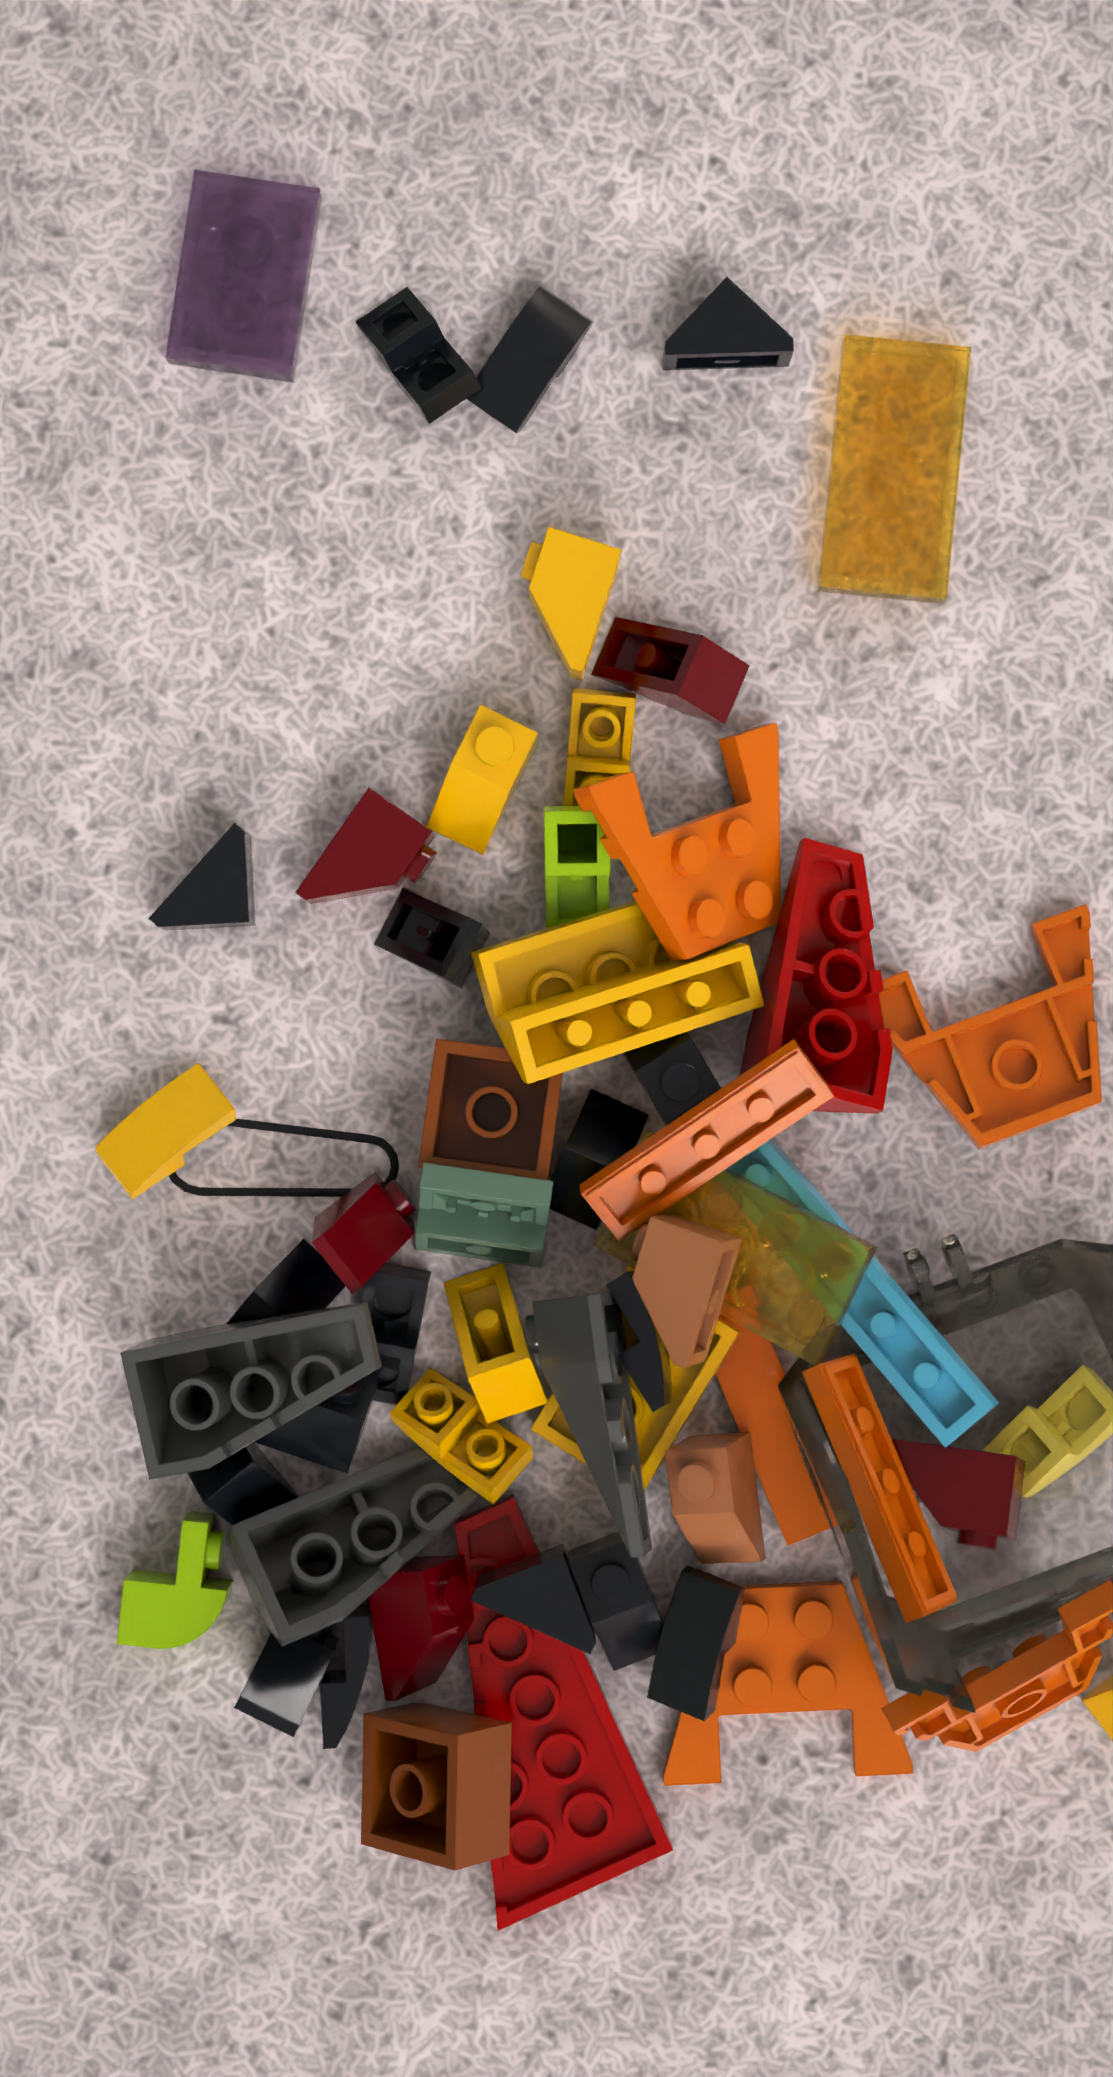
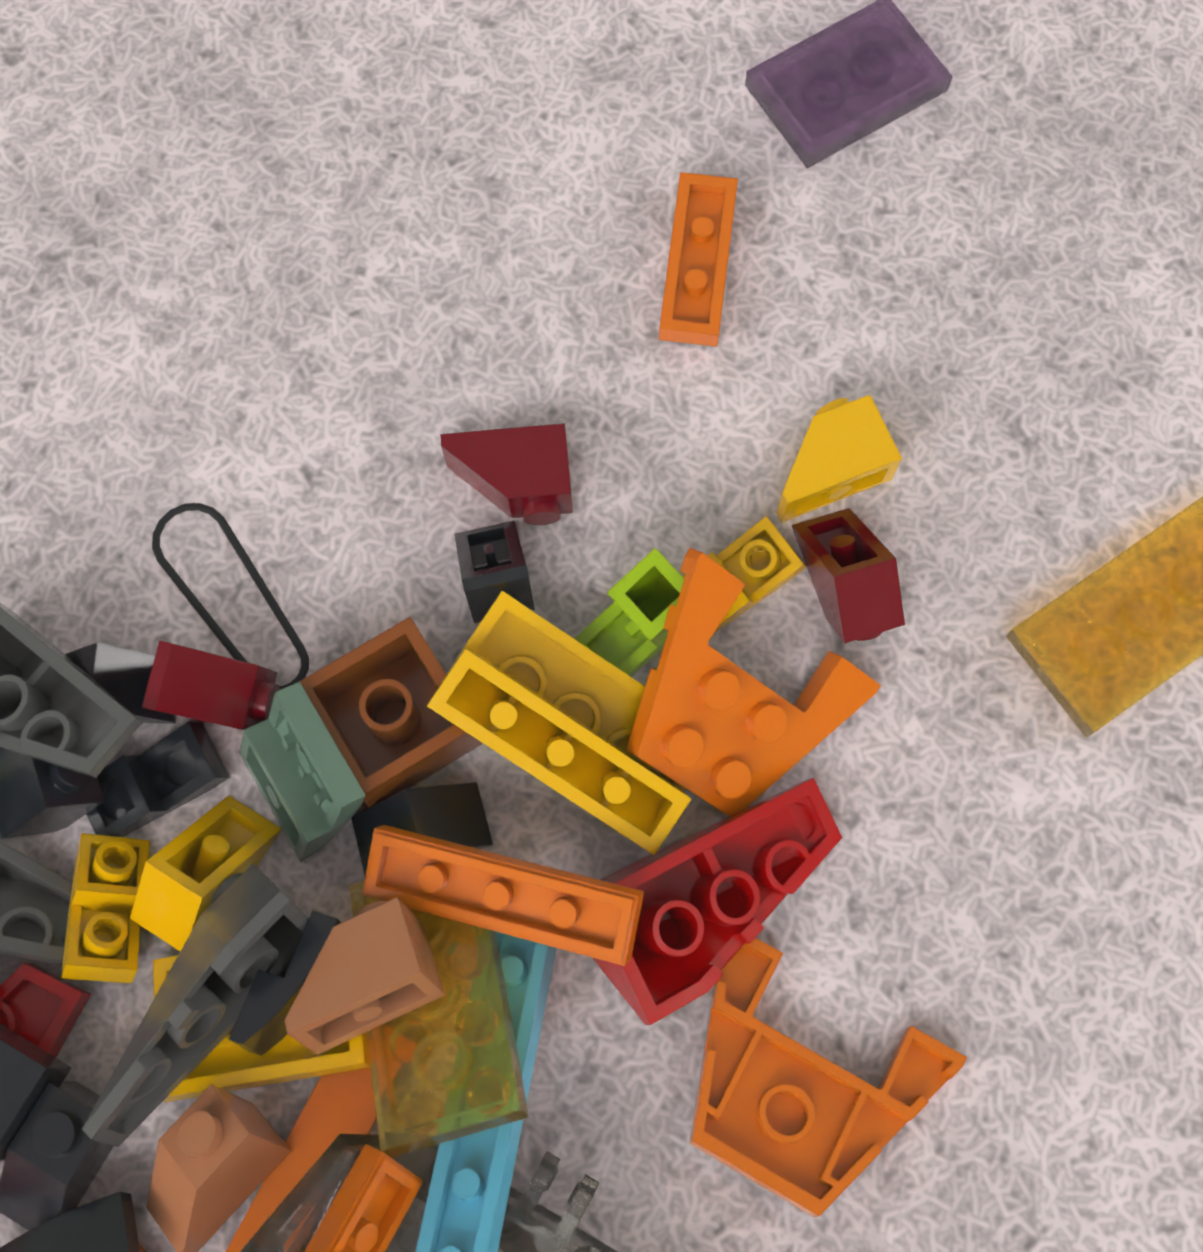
camera: 55 degrees right, 15 degrees down
yellow slope [95,1063,236,1199] -> none
black slope [148,823,256,931] -> none
black slope [356,287,481,424] -> none
yellow slope [426,704,539,855] -> none
black slope [467,286,594,433] -> none
black slope [622,1032,721,1126] -> none
black slope [663,277,794,371] -> none
none -> orange plate [658,172,738,347]

